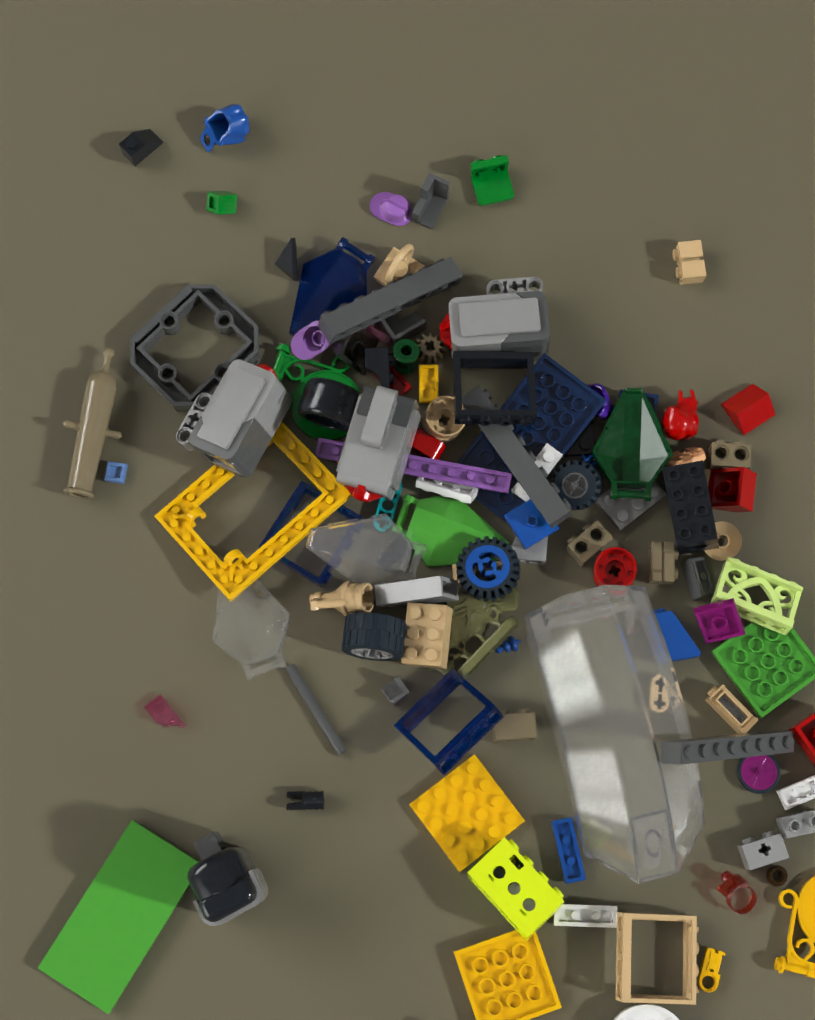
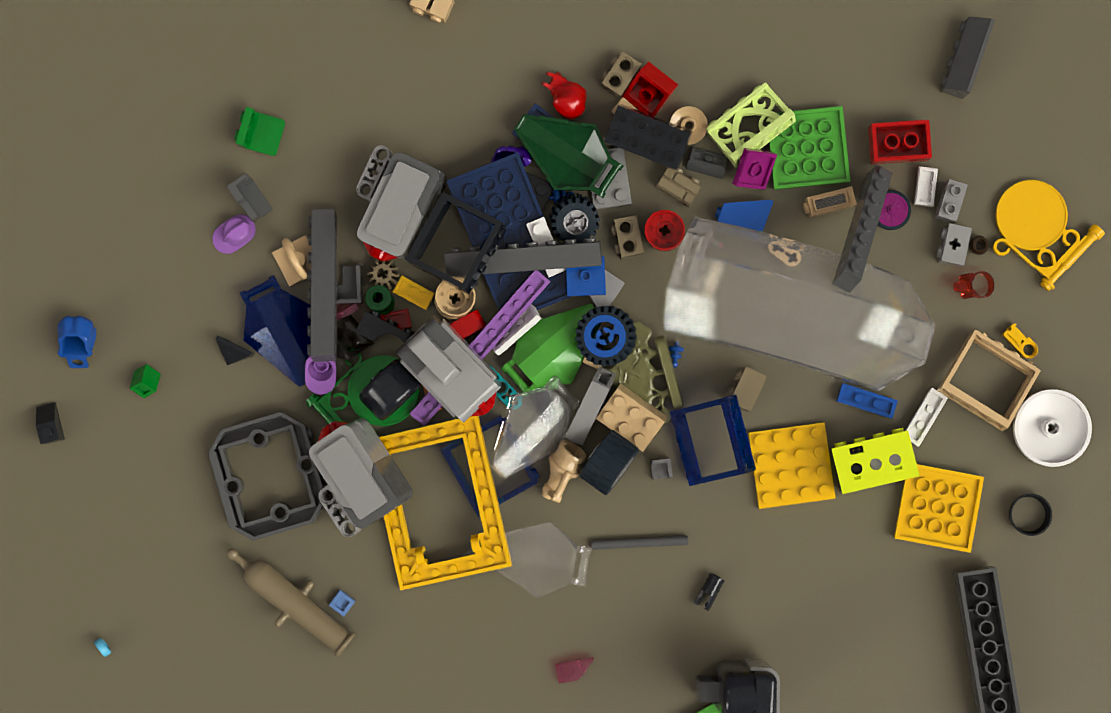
camera: 55 degrees left, 10 degrees up
light nougat tile [667,447,706,467] -> none
red slope [721,383,775,436] -> none

